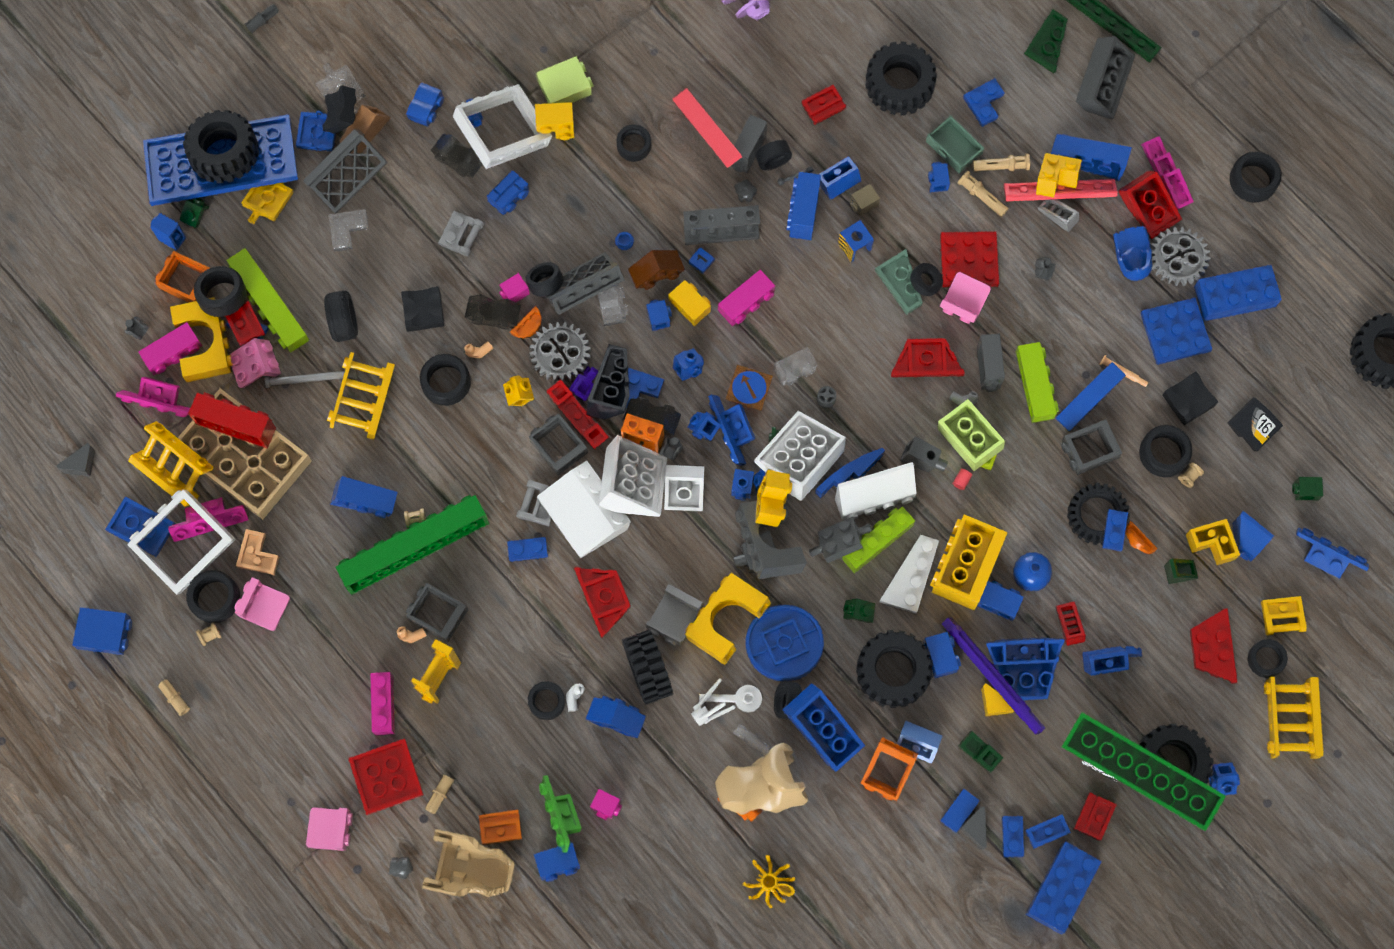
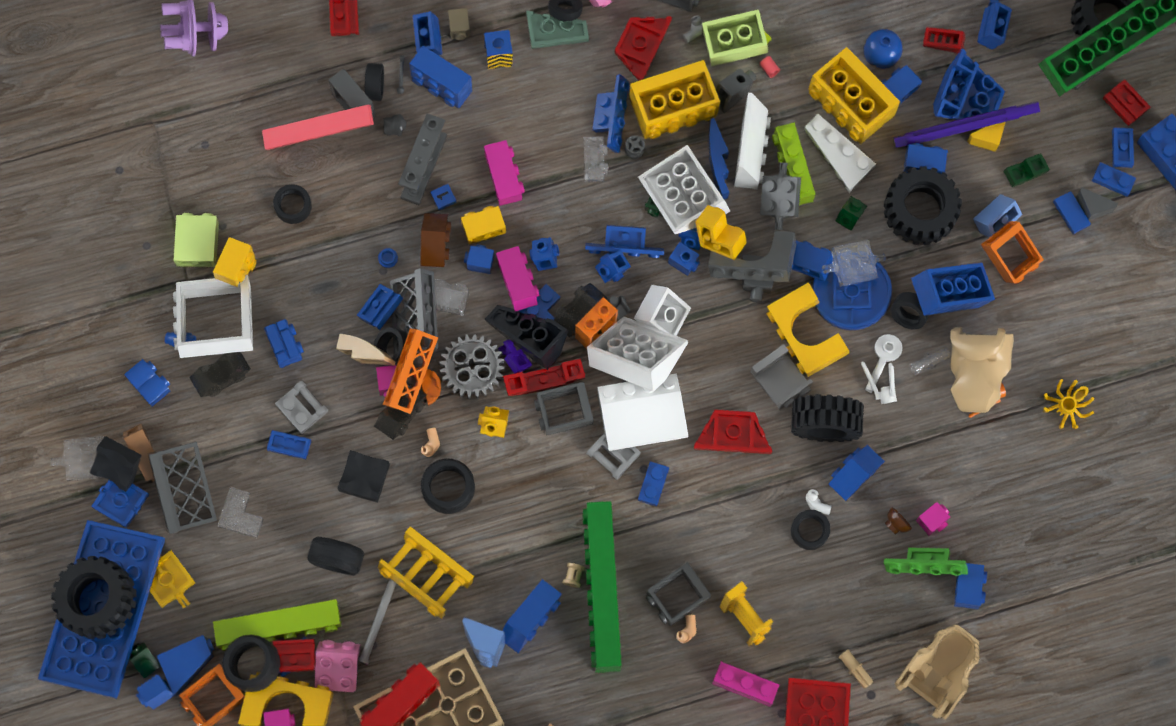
camera: 70 degrees left, 0 degrees up
orange plate [478,810,522,845] -> none
piece [725,365,773,411] -> none
none -> blue slope [157,635,215,696]
none -> blue plate [267,430,312,460]
none -> tan slope [336,334,396,366]
none -> blue plate [357,284,403,330]
none -> orange fence [383,328,438,414]
none -> medium blue slope [463,617,505,668]
none -> dark pink brick [496,246,540,312]
none -> blue bracket [592,74,630,153]
none -> yellow brick [629,60,720,139]
none -> blue brick [792,240,835,281]
none -> clear plate [822,240,886,287]
none -> reddish brown piece [885,507,913,535]

